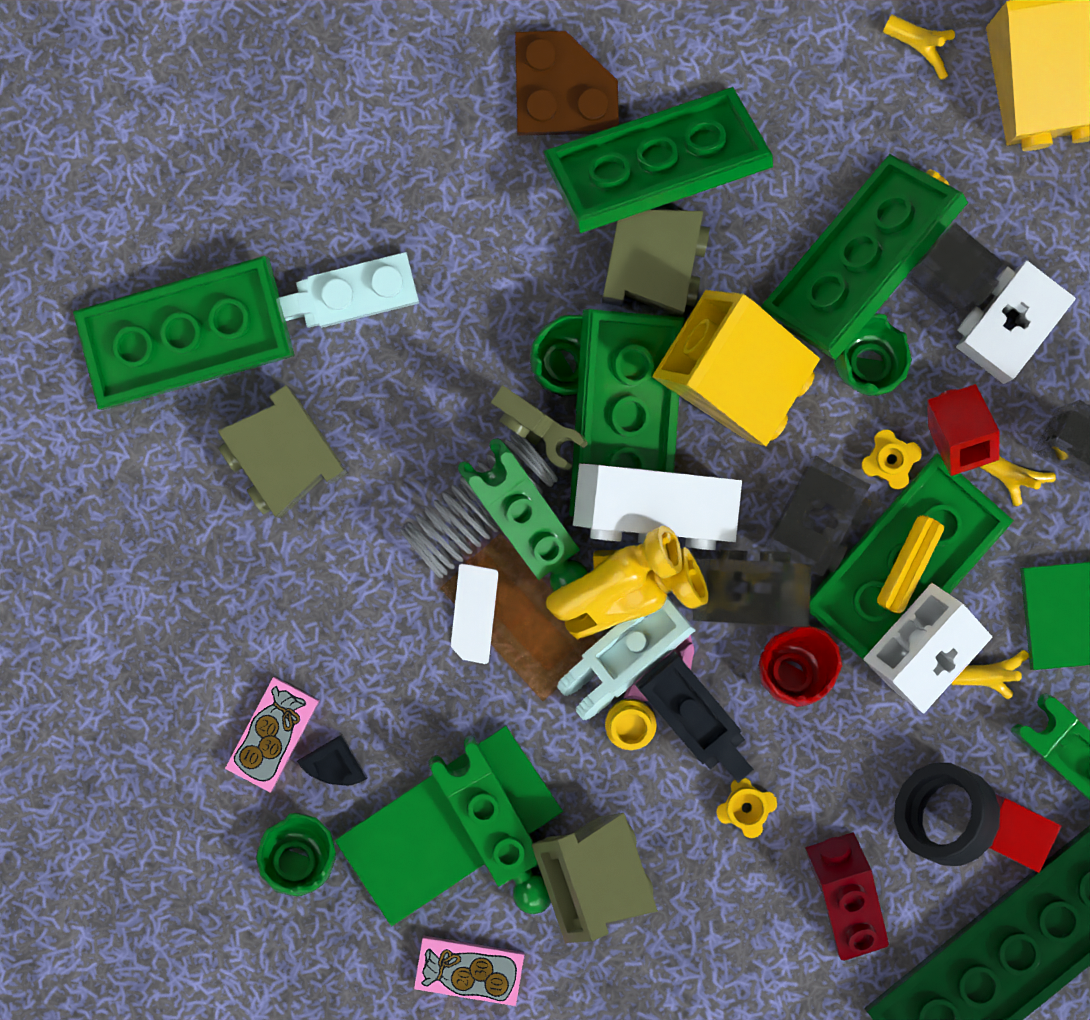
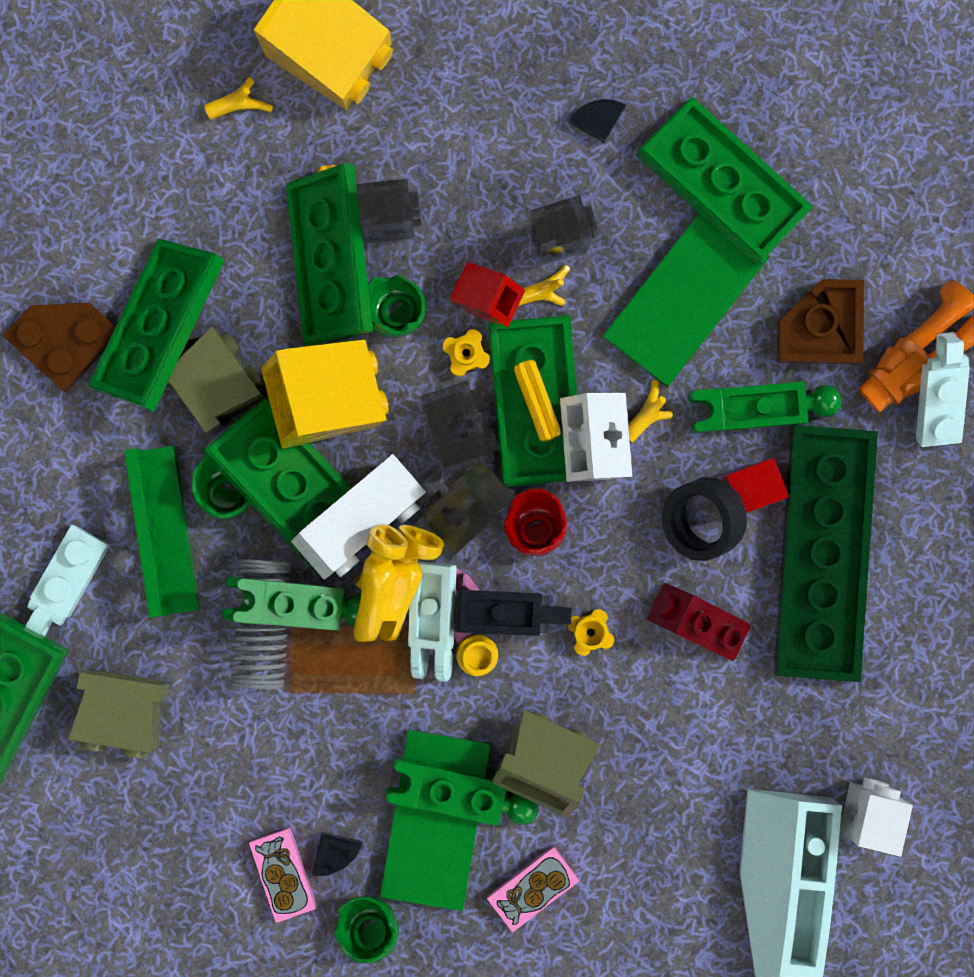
camera: 40 degrees left, 0 degrees up
white sticker [451,564,498,664] -> none
olive plate [491,385,588,470] -> none
white brick [956,261,1076,384] -> none
none -> green fence [124,446,200,618]

